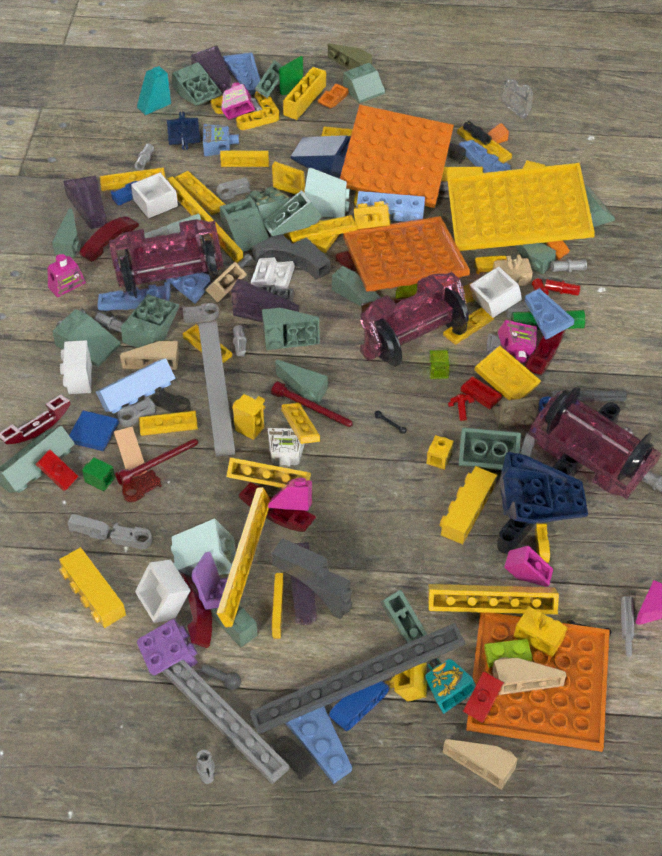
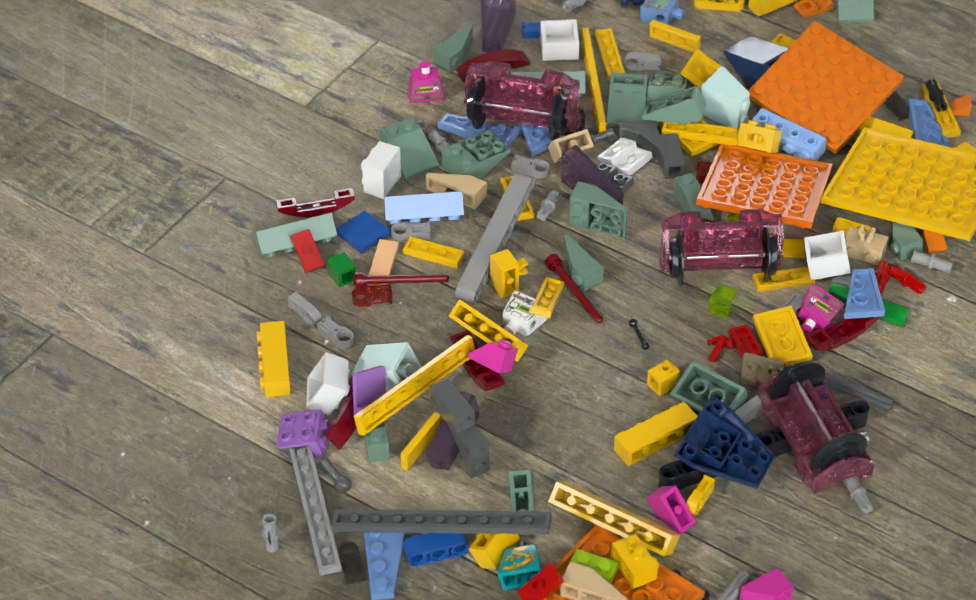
camera: 30 degrees right, 5 degrees down
yellow tile [99,168,166,191] -> none
clear smoke piece [154,388,191,413] -> none

